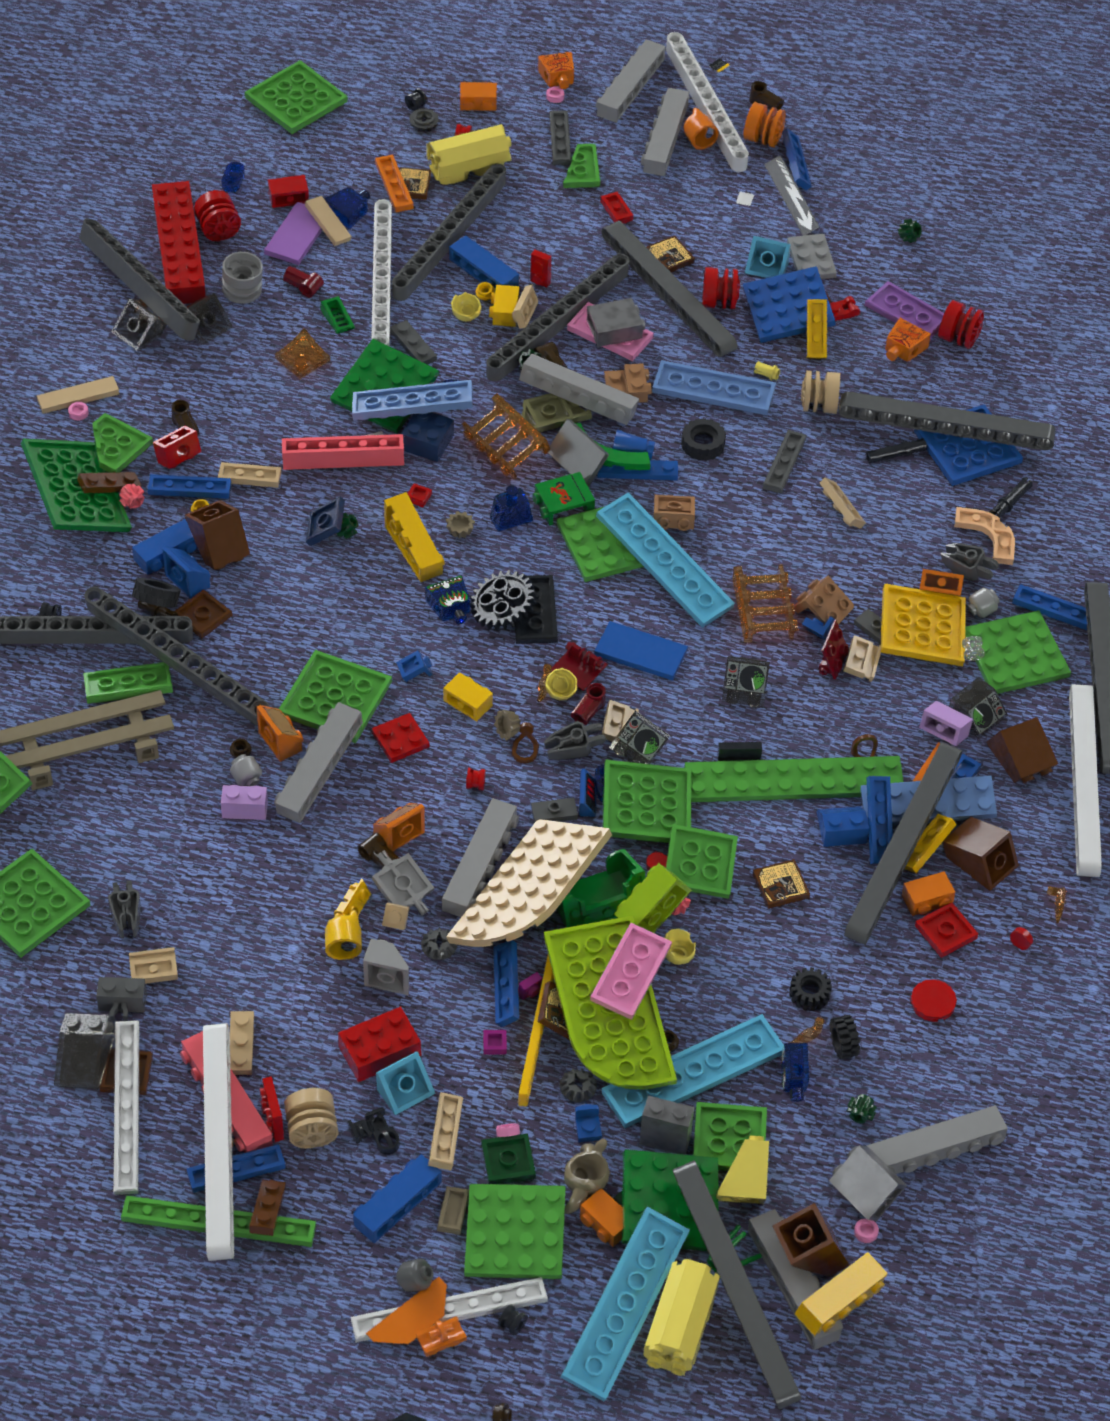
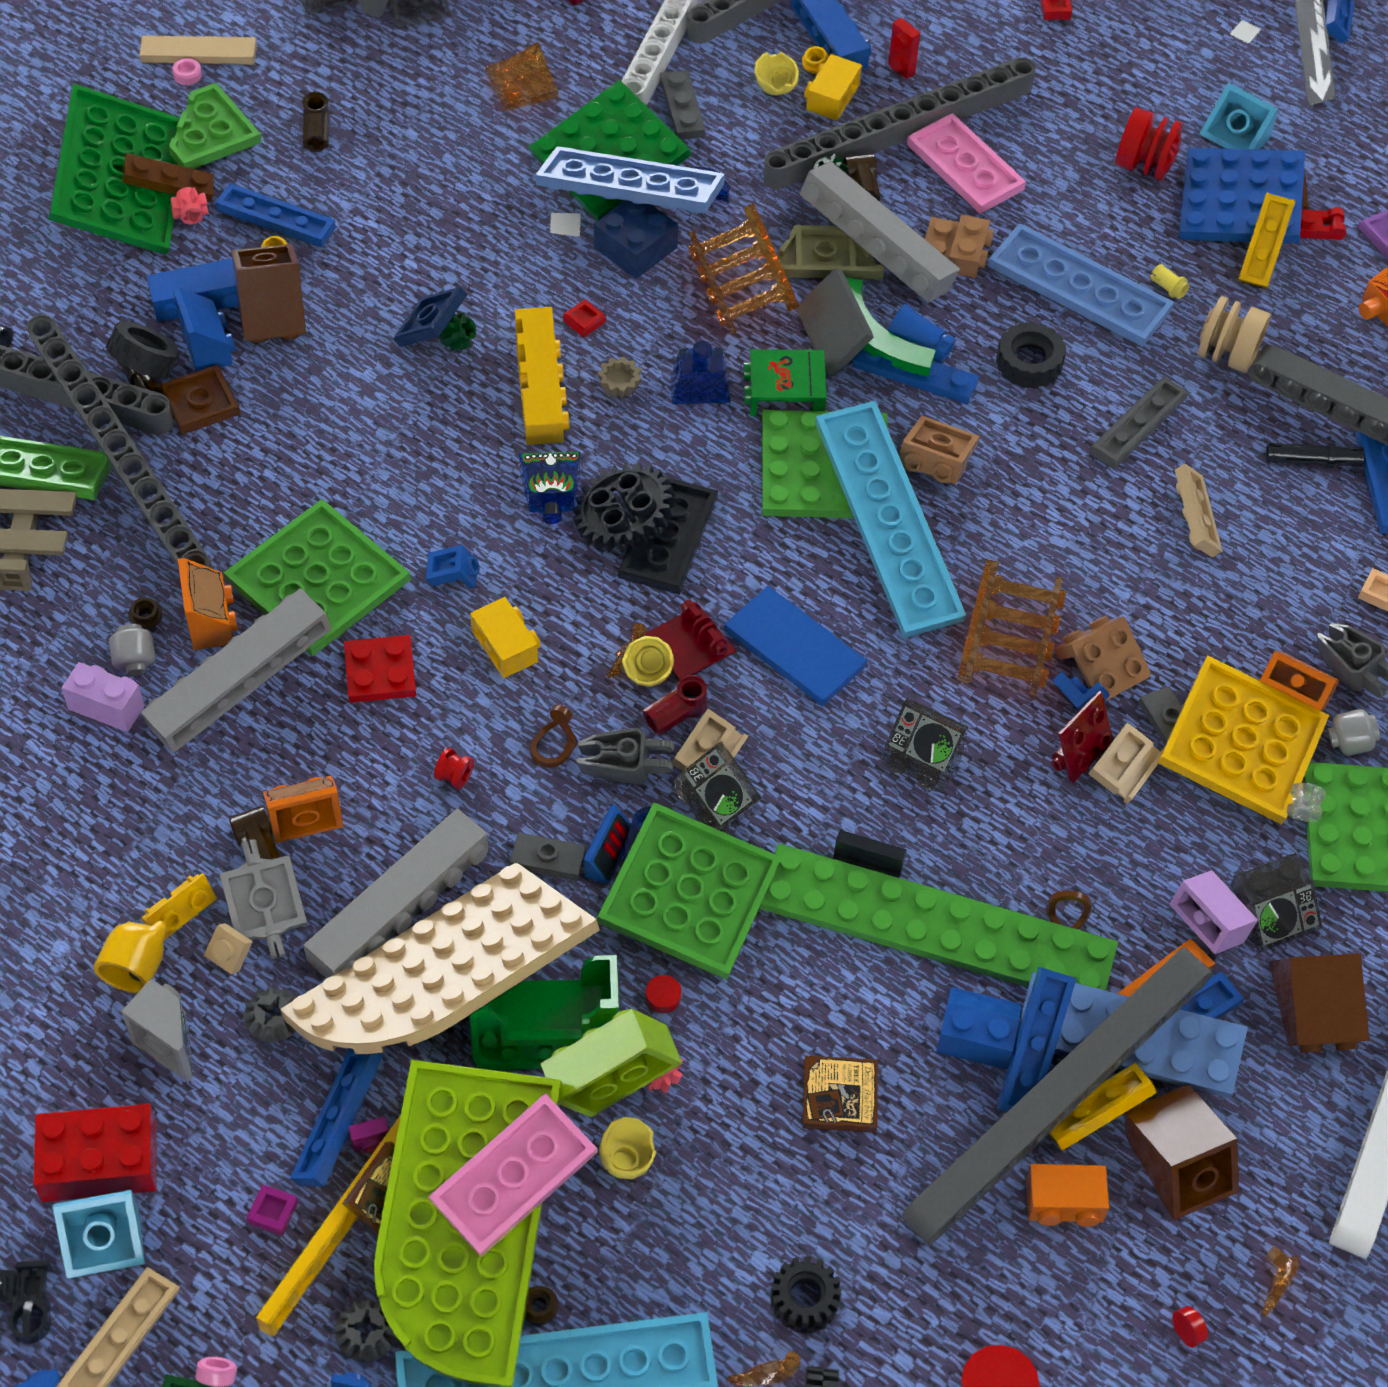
camera: 20 degrees right, 5 degrees up
red brick [153,426,201,469] -> none
tan plate [218,462,281,488] -> none
coral brick [282,434,404,470] -> none
green slope [320,296,355,334] -> none
dark tan piece [494,710,521,741] -> none
tan plate [512,285,539,329] -> none
flat silver brick [587,298,645,347] -> none
dark grey beam [601,221,738,358] -> none
tile [646,235,695,272] -> none
bright green plate [666,824,738,899] -> none
light grey plate [787,234,837,279] -> none
red plate [915,902,978,958] -> none

